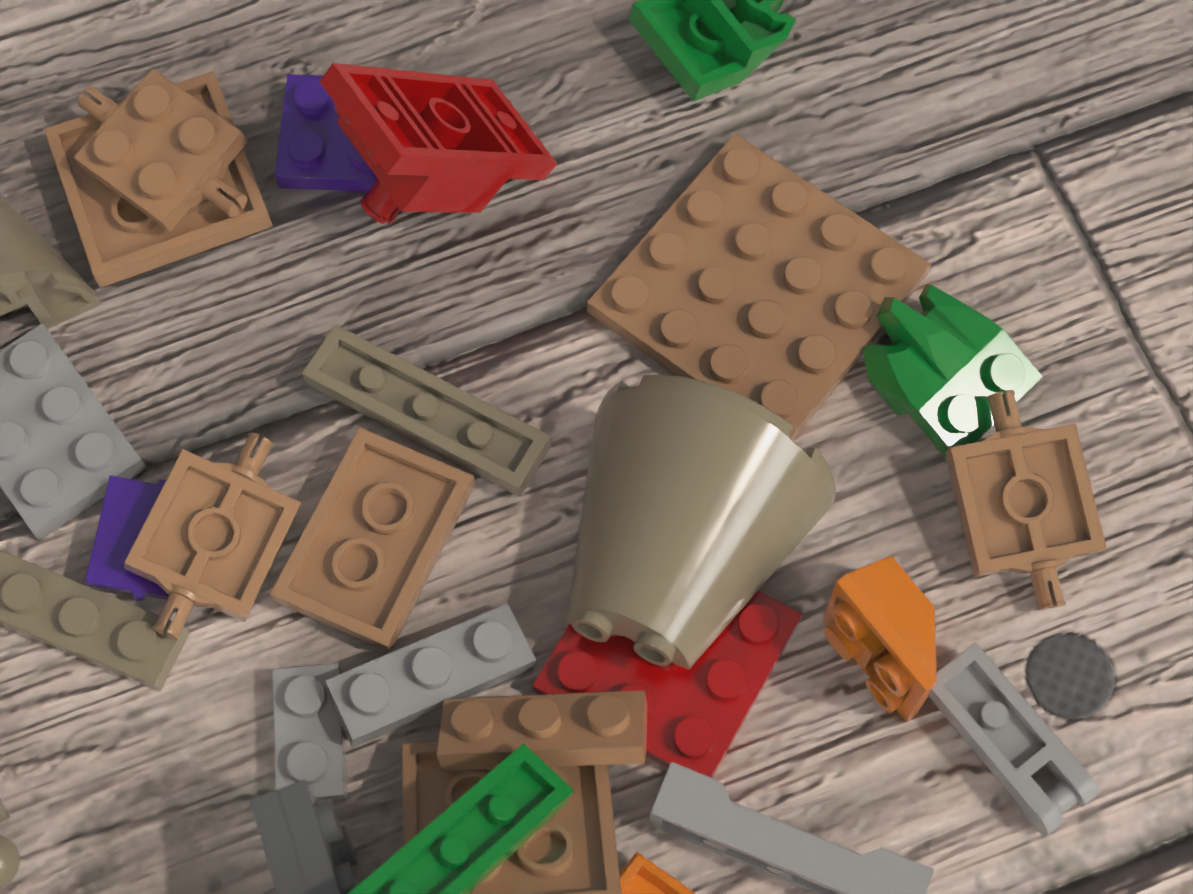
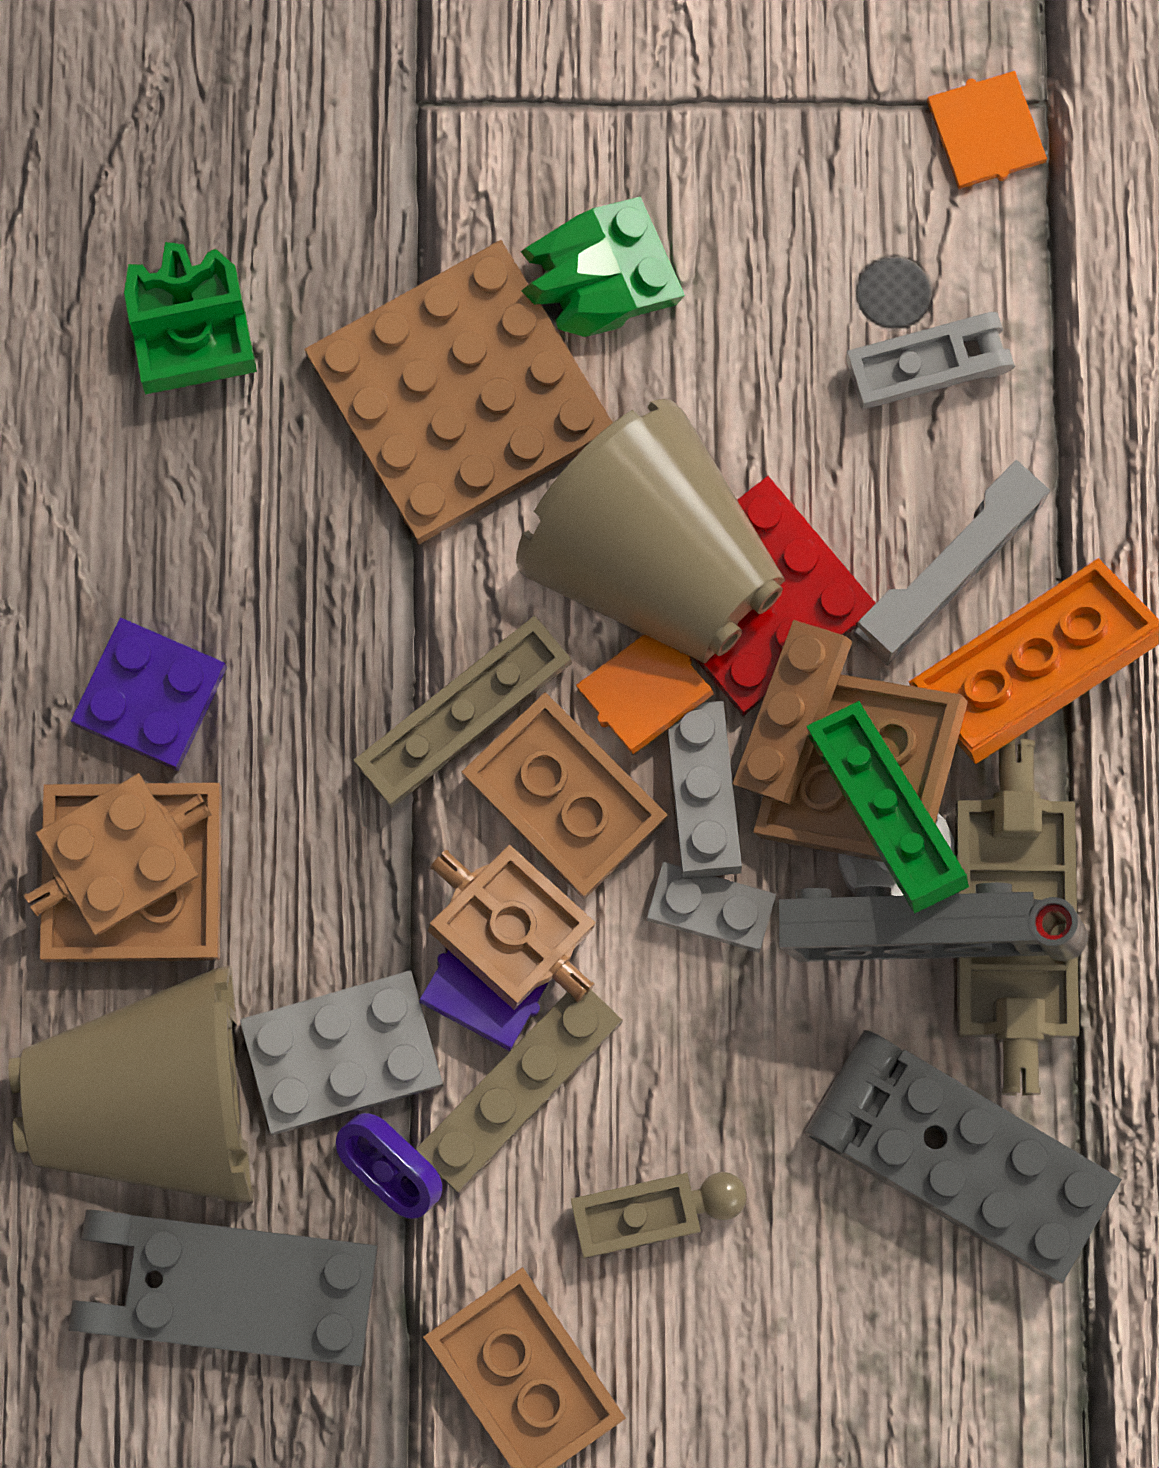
camera: 70 degrees left, 10 degrees up
red brick [319,63,558,224] -> none
orange slope [823,556,937,722] -> none
medium nougat plate [945,390,1107,611] -> none
none -> orange piece [576,634,714,754]

